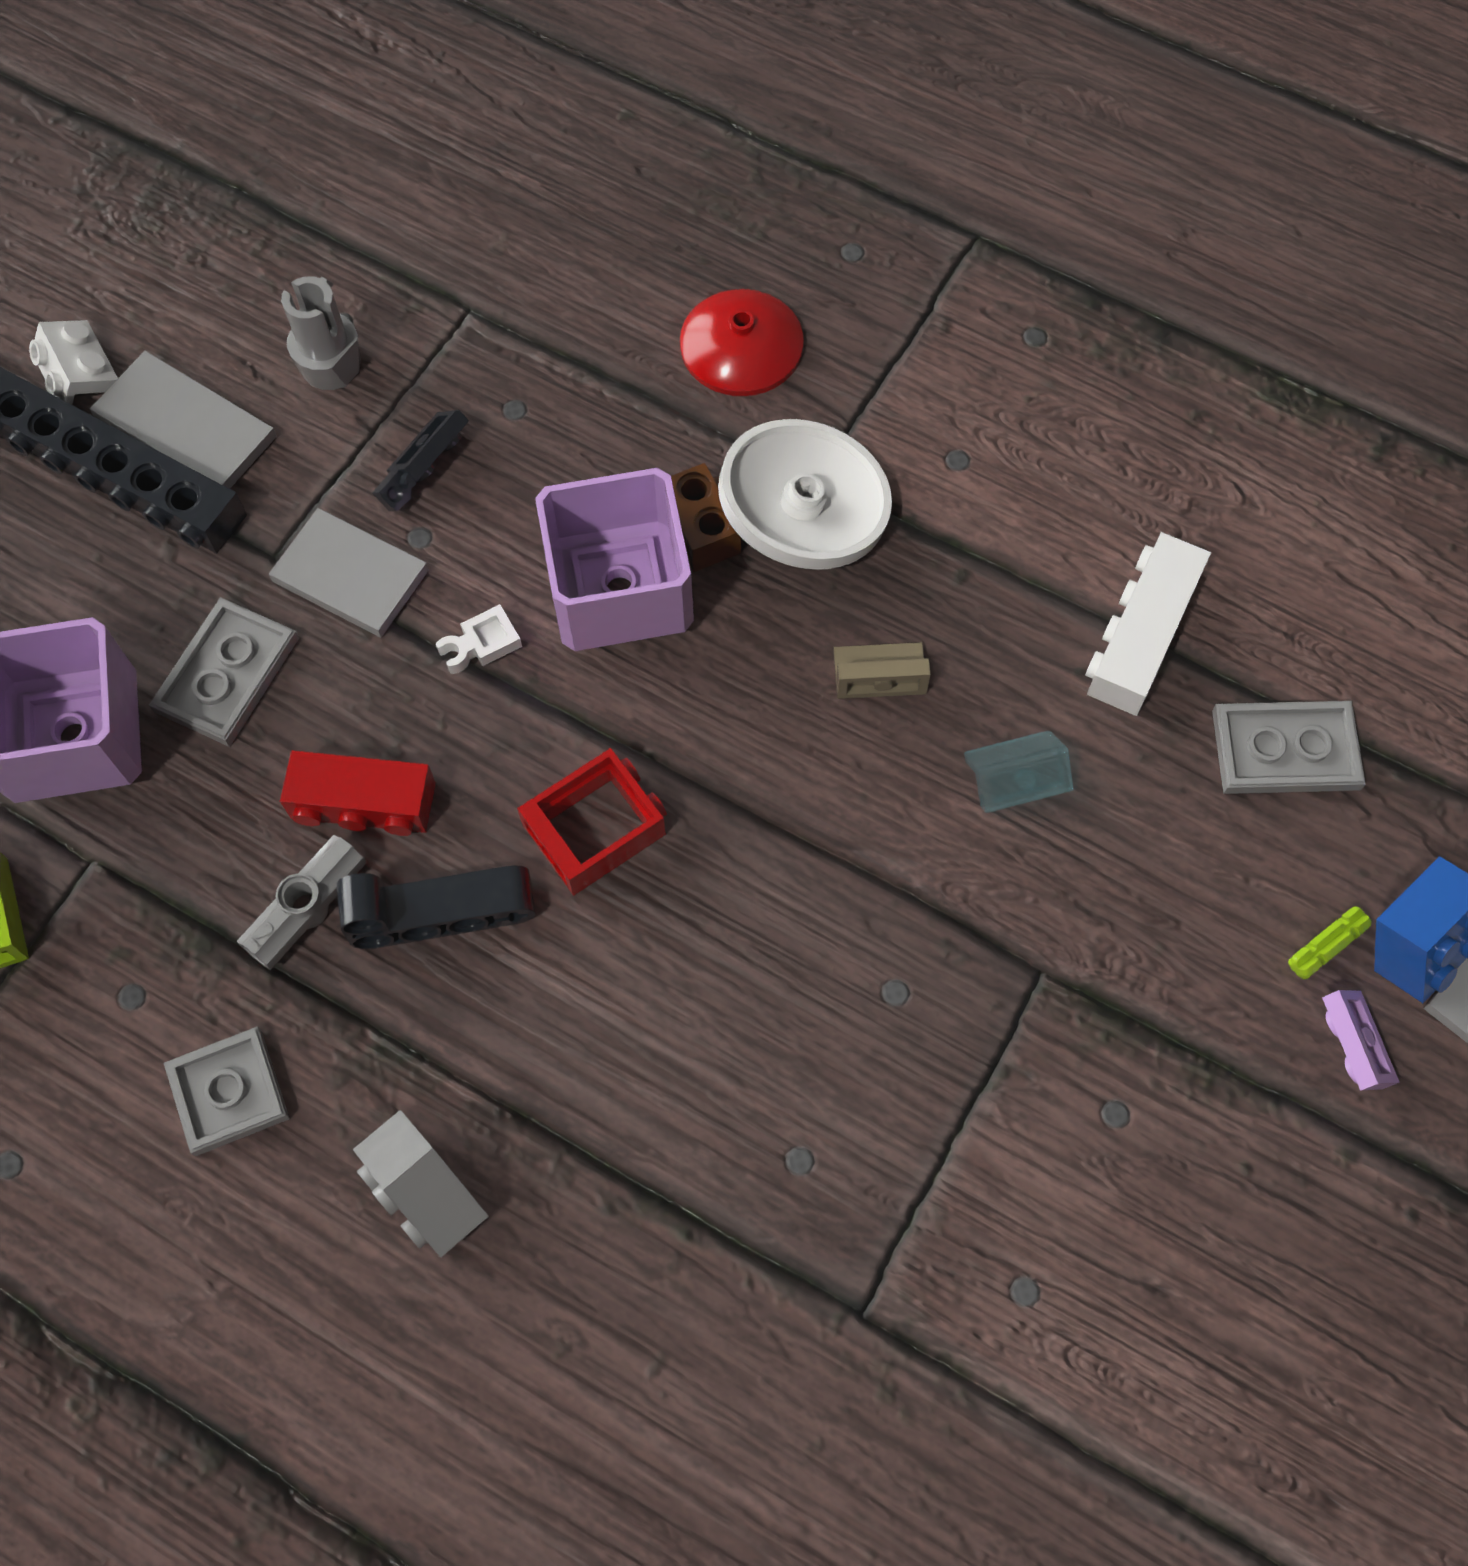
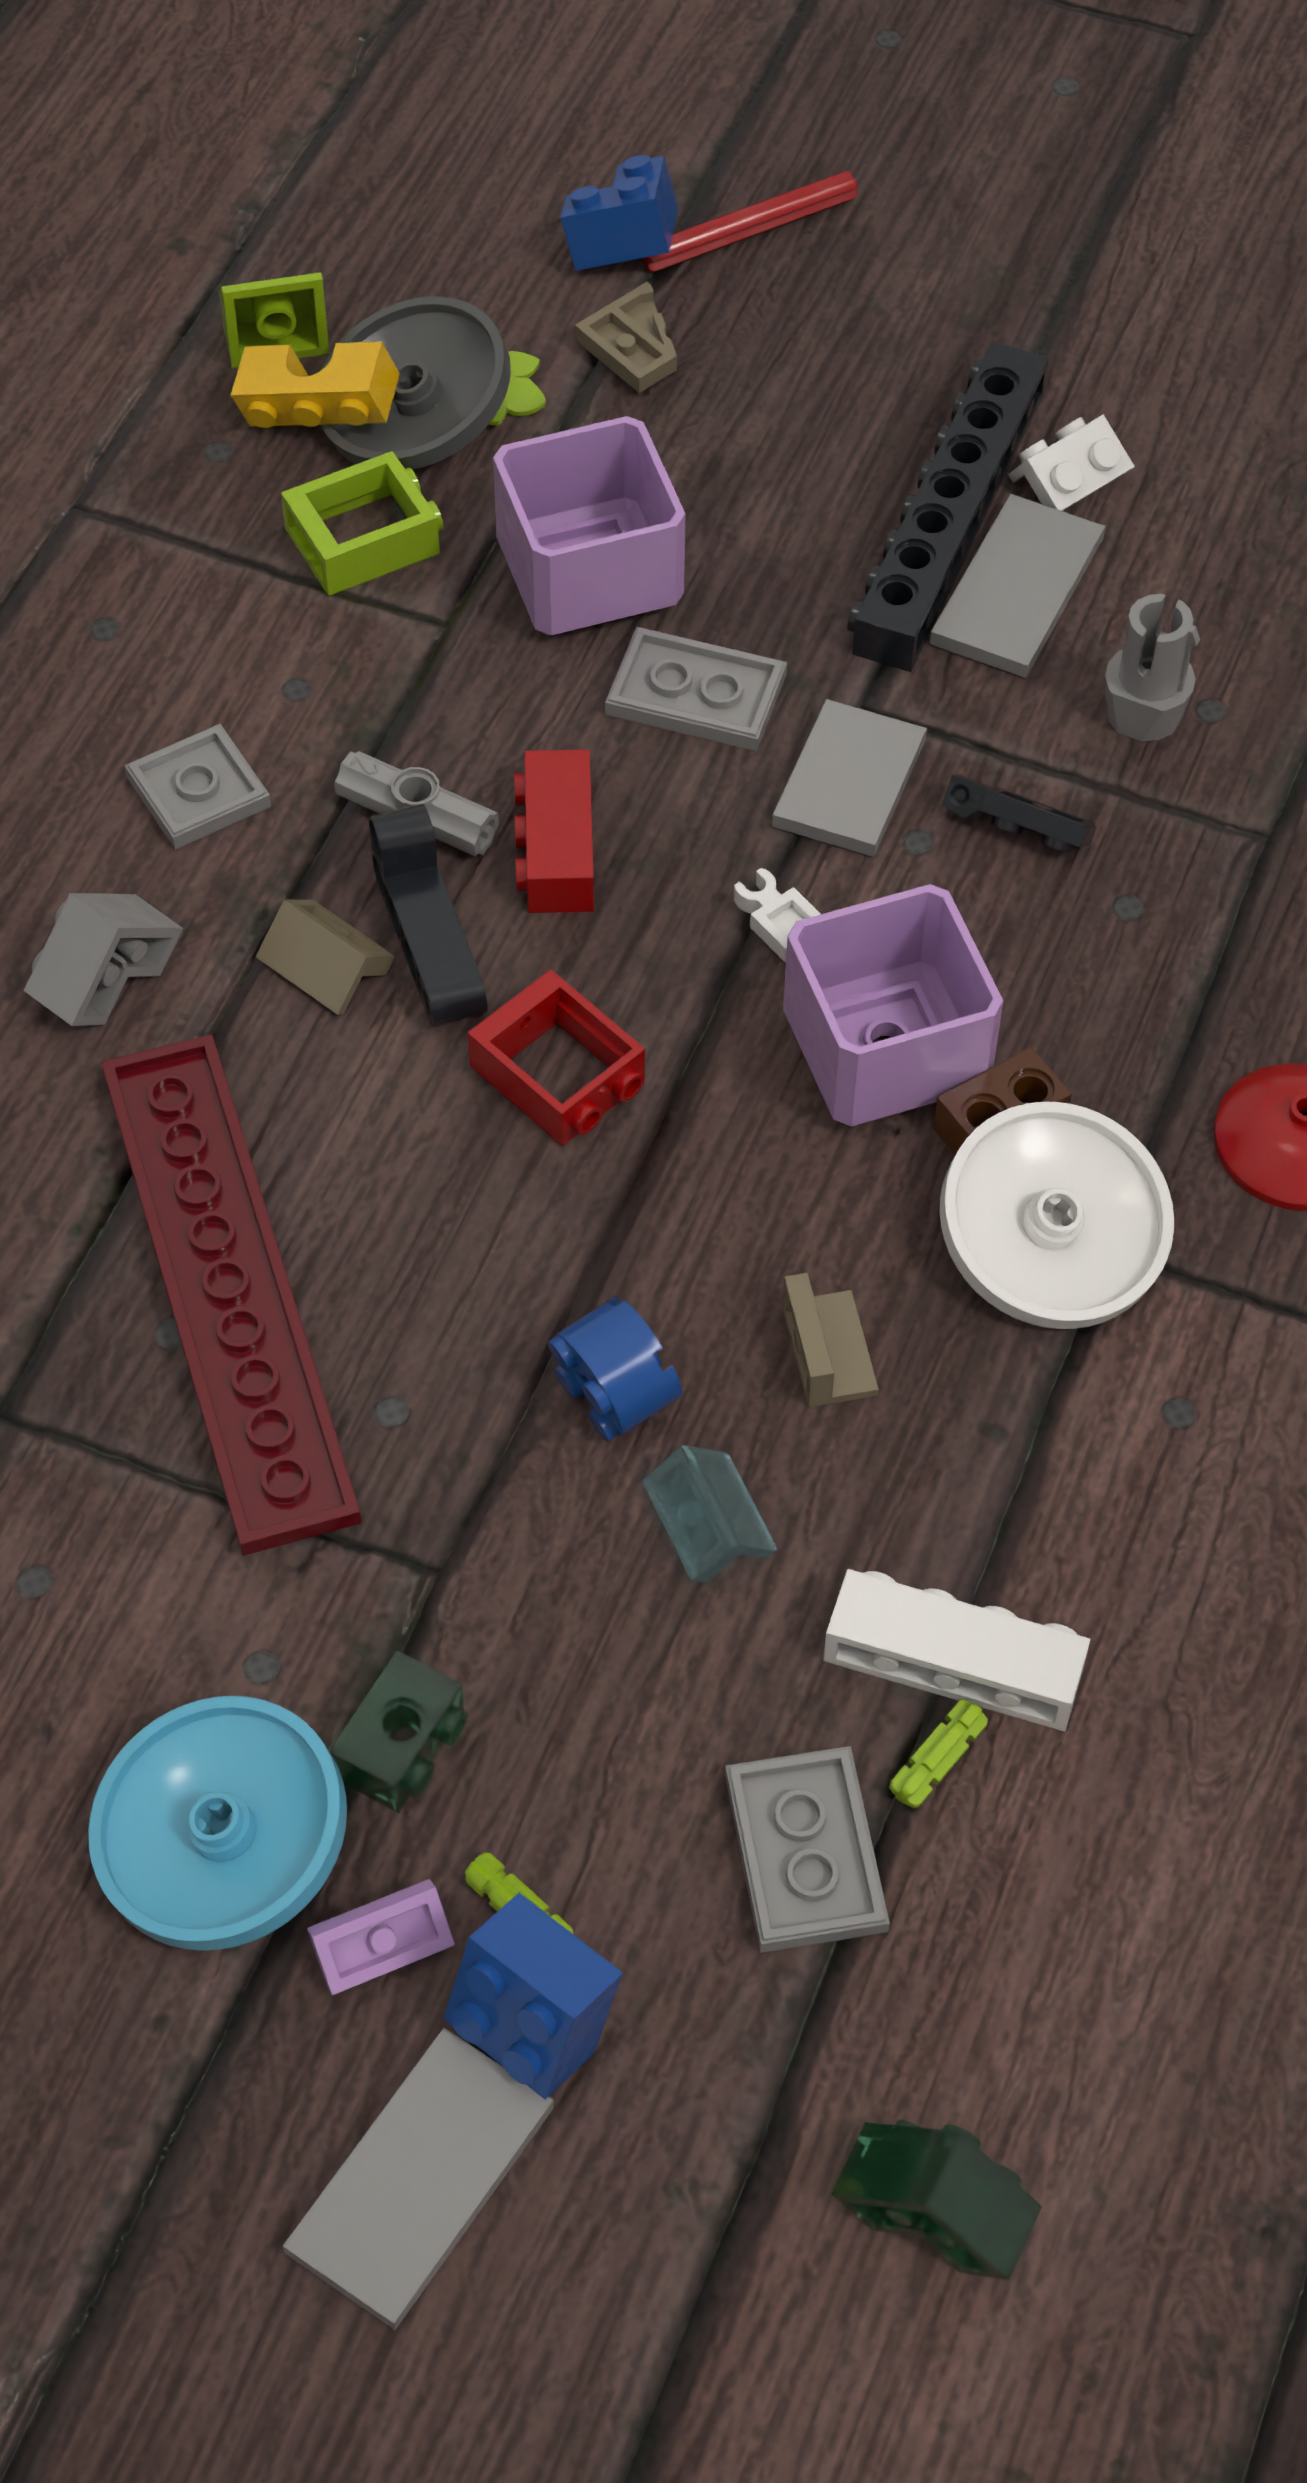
camera: 80 degrees right, 10 degrees down
none -> medium azure dish [88,1696,347,1951]
none -> dark red plate [101,1034,362,1556]
none -> dark tan panel [256,899,395,1015]
none -> clear green brick [329,1651,468,1813]
none -> blue brick [548,1296,682,1442]
none -> lime axle [889,1699,988,1808]

